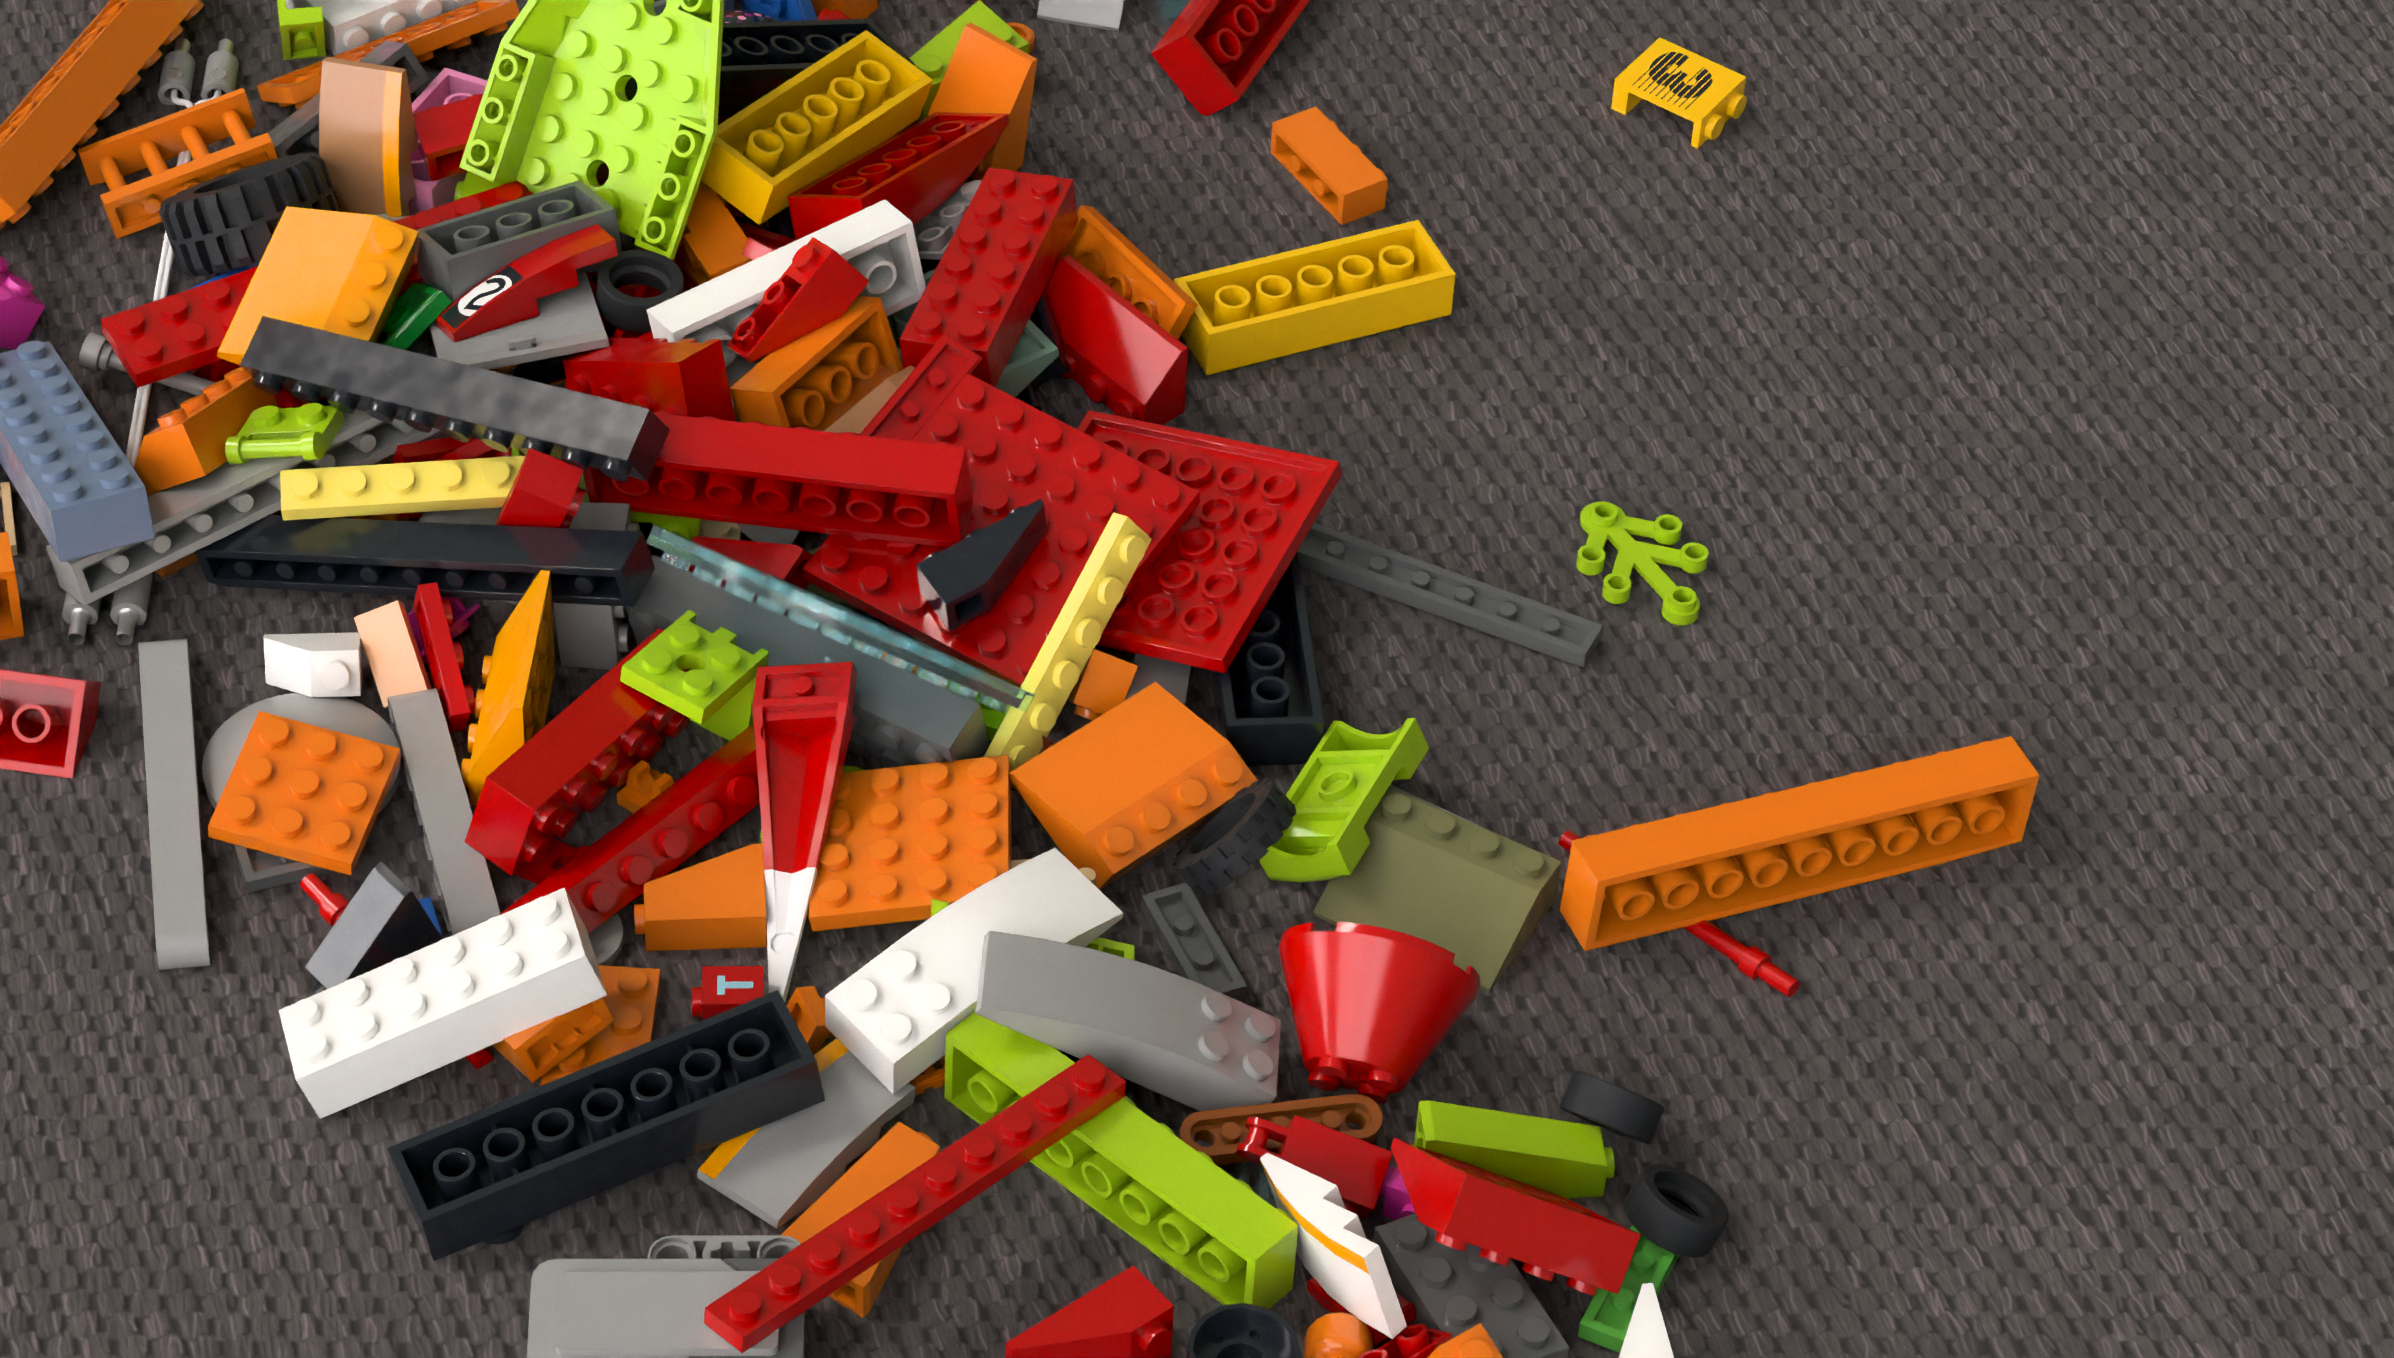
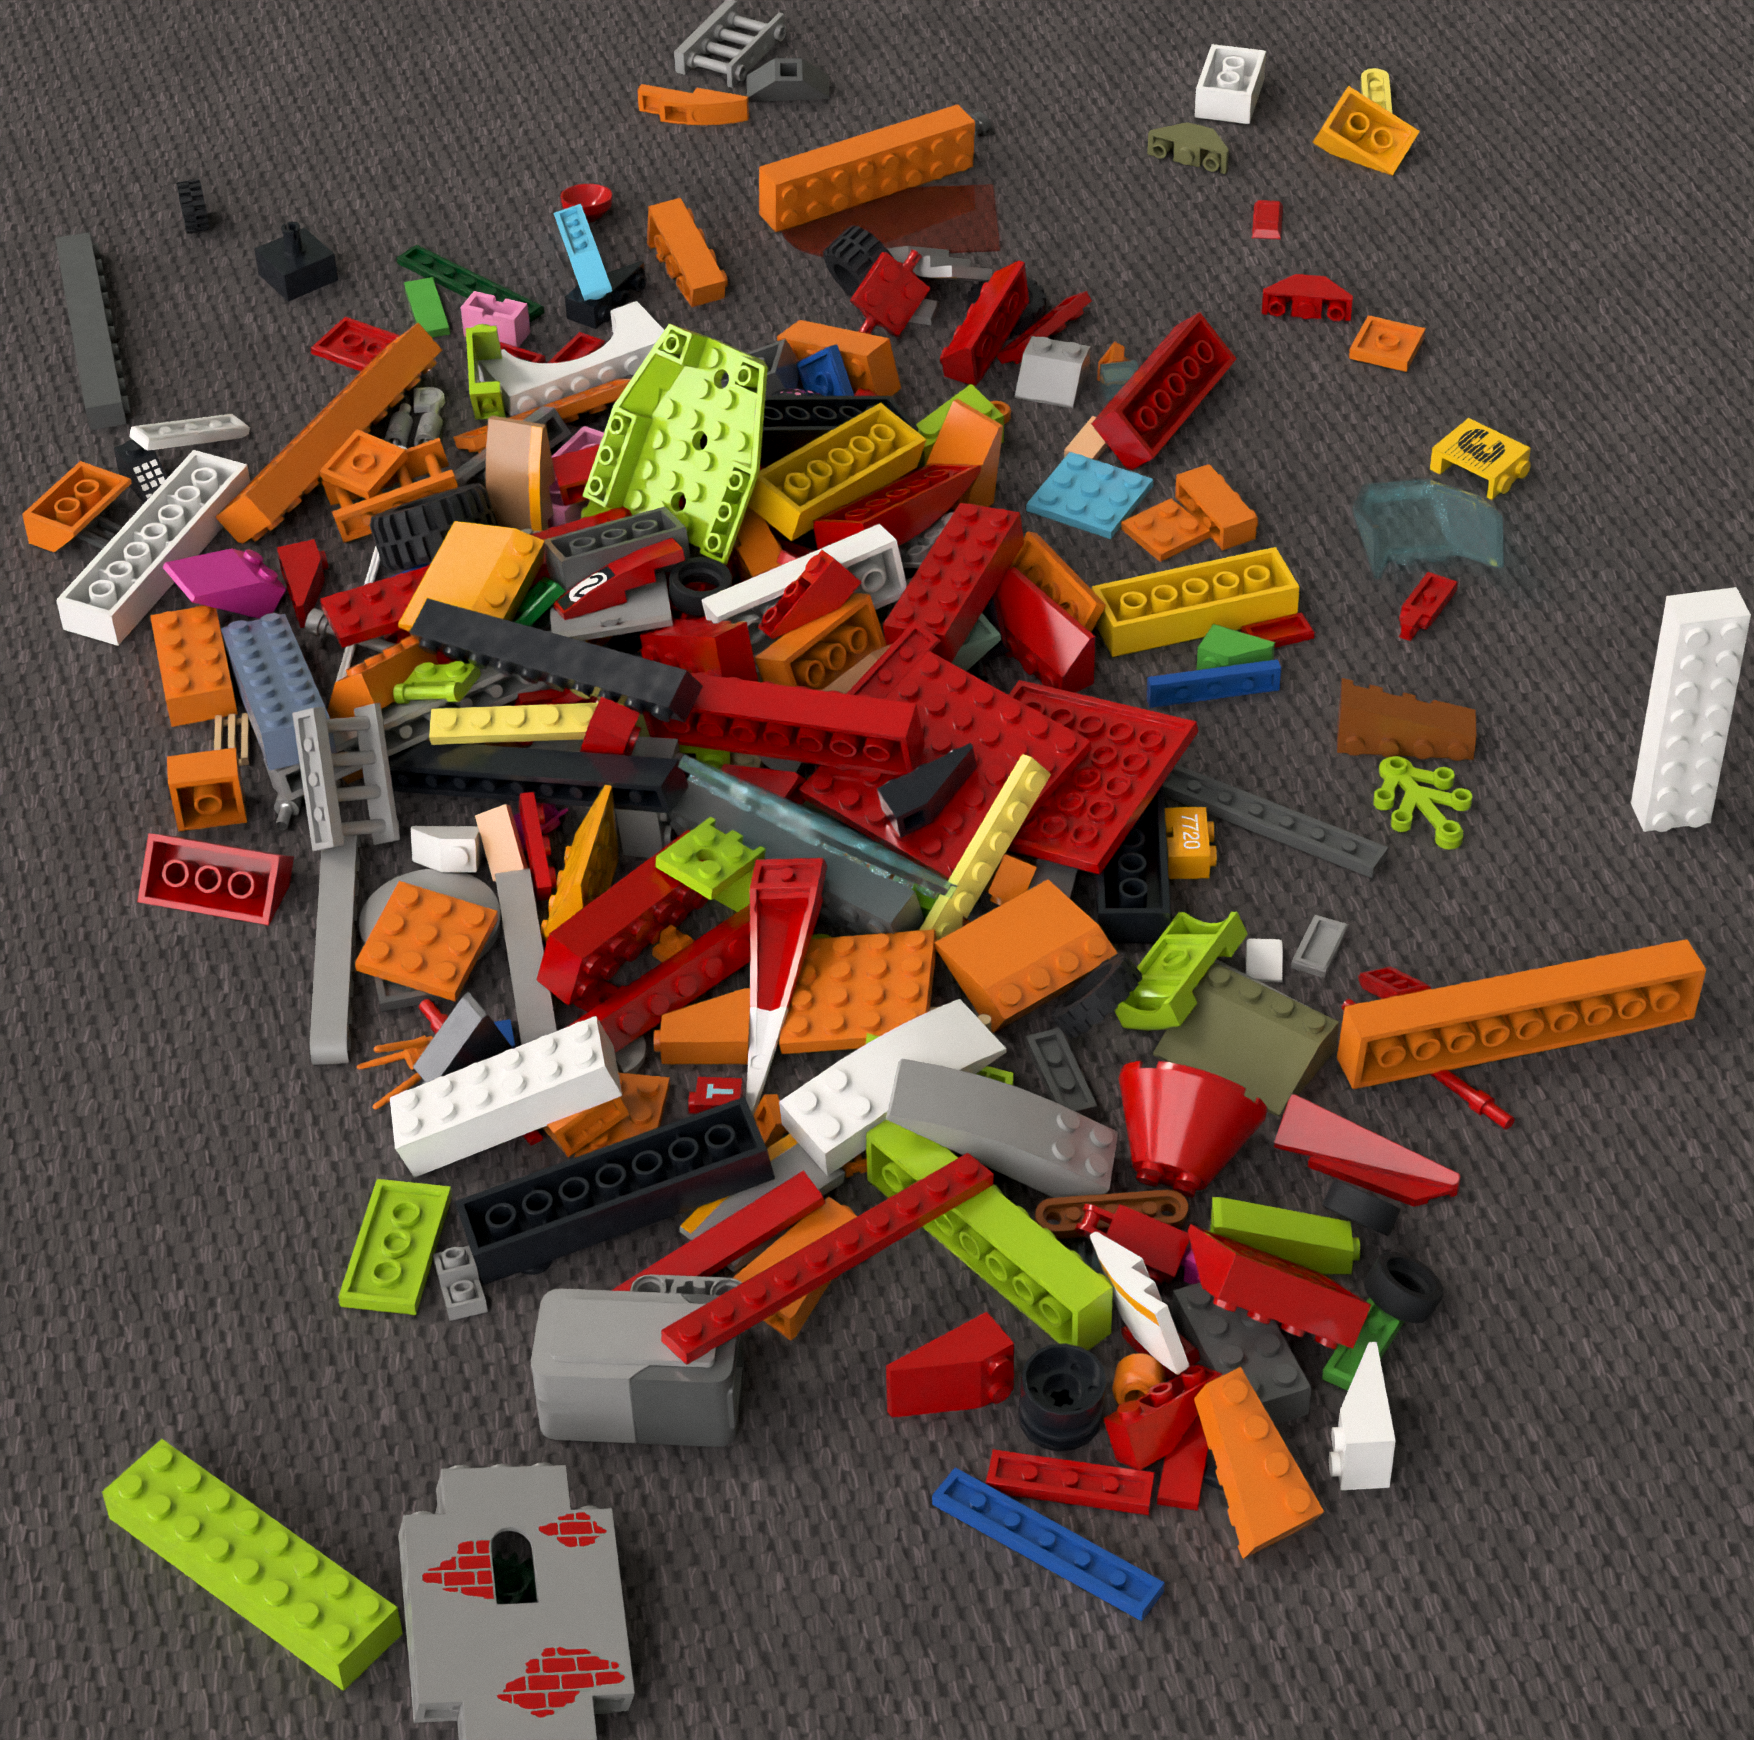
camera: 10 degrees right, 0 degrees up
none -> red slope [277,539,328,628]
none -> light grey fence [292,703,400,851]
none -> orange plate [319,429,408,499]
none -> lime plate [338,1179,452,1315]
none -> orange plant [357,1035,433,1110]
none -> white tile [414,387,445,413]
none -> light grey slope [433,1246,488,1321]
none -> red tile [611,1170,826,1291]
none -> medium azure plate [1026,452,1153,539]
none -> light nougat tile [1064,416,1108,460]
none -> orange plate [1121,498,1211,562]
none -> blue plate [1147,659,1281,708]
none -> light orange brick [1165,807,1217,879]
none -> bright green slope [1197,624,1275,670]
none -> red tile [1241,612,1315,648]
none -> white slope [1245,939,1283,982]
none -> wedge [1274,1094,1461,1207]
none -> light grey tile [1291,915,1349,978]
none -> dark orange wedge [1337,678,1476,761]
none -> clear light blue windscreen [1353,478,1504,579]
none -> red tile [1358,966,1431,999]
none -> red hinge [1399,572,1458,641]
none -> white brick [1631,587,1751,832]

